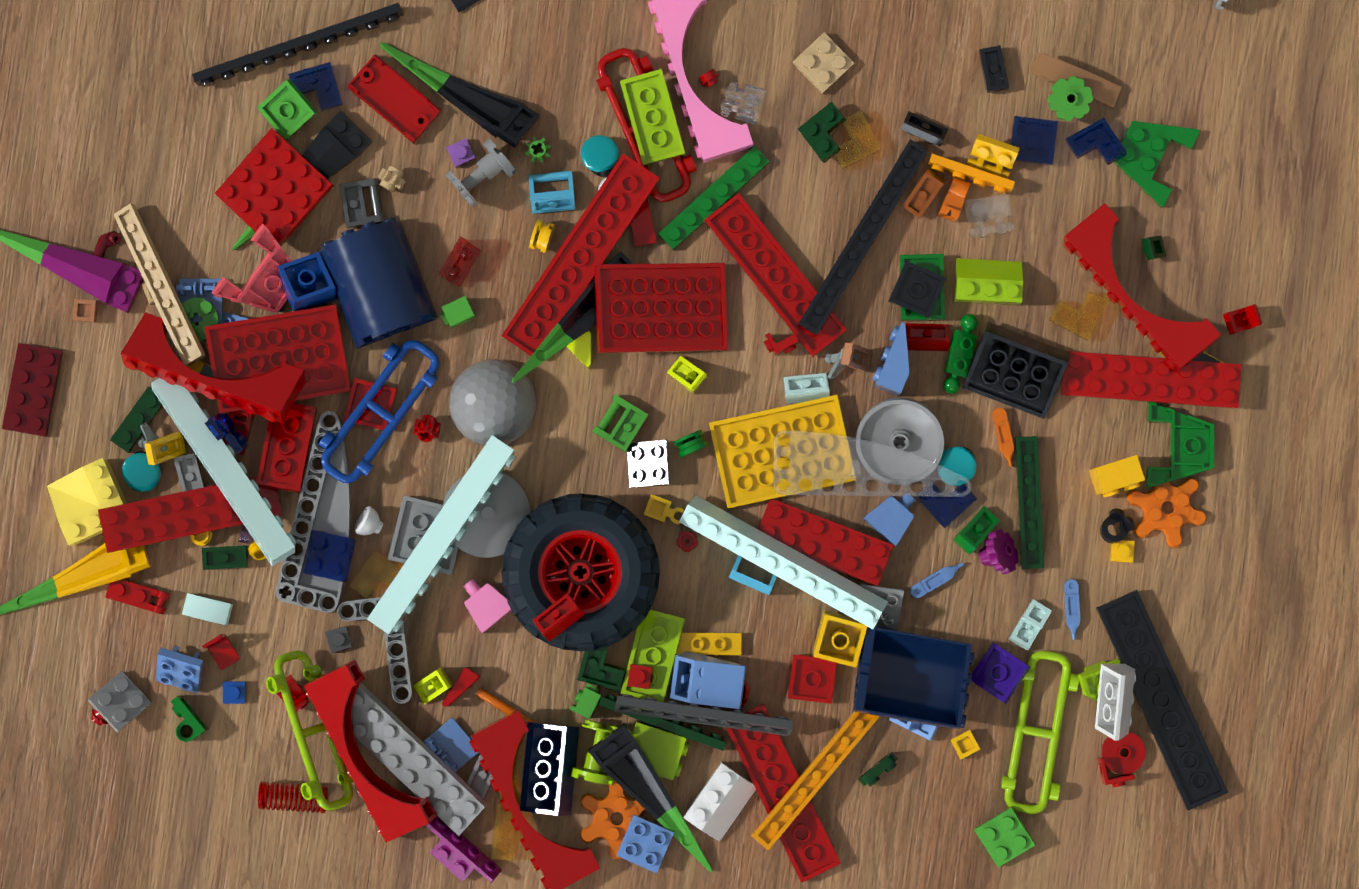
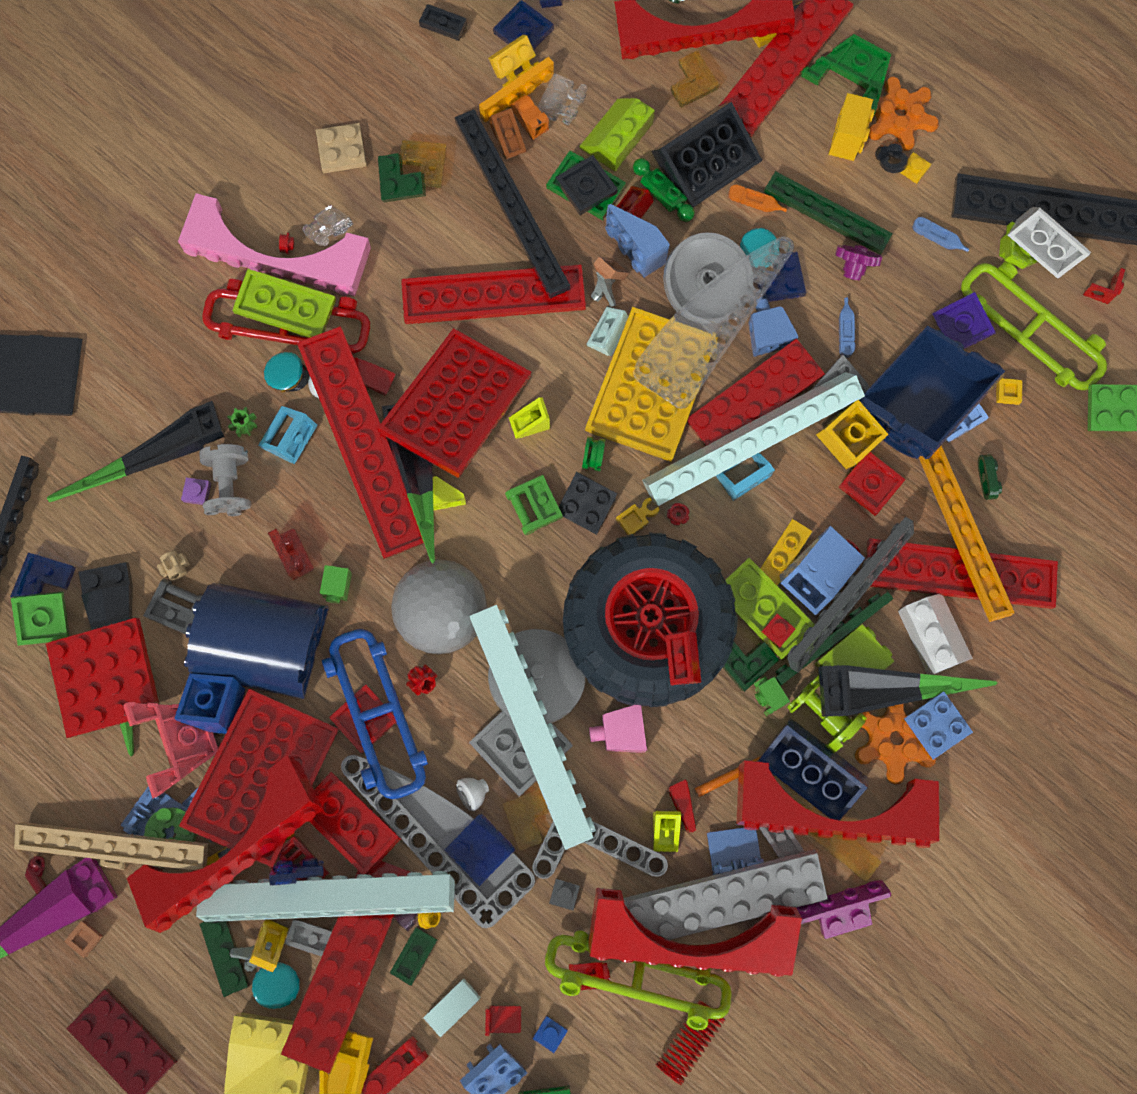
camera: 65 degrees left, 10 degrees down
yellow plate [190,531,213,546] -> none
red piece [347,54,442,144] -> none
yellow wheel [529,219,555,253] -> none
green plate [658,145,769,250] -> none
red bracket [763,333,799,356] -> none
black plate [901,111,948,147] -> none
green plate [953,506,1000,555] -> none
light aqua slope [1009,599,1052,650] -> none
red plate [1101,731,1146,774] -> none

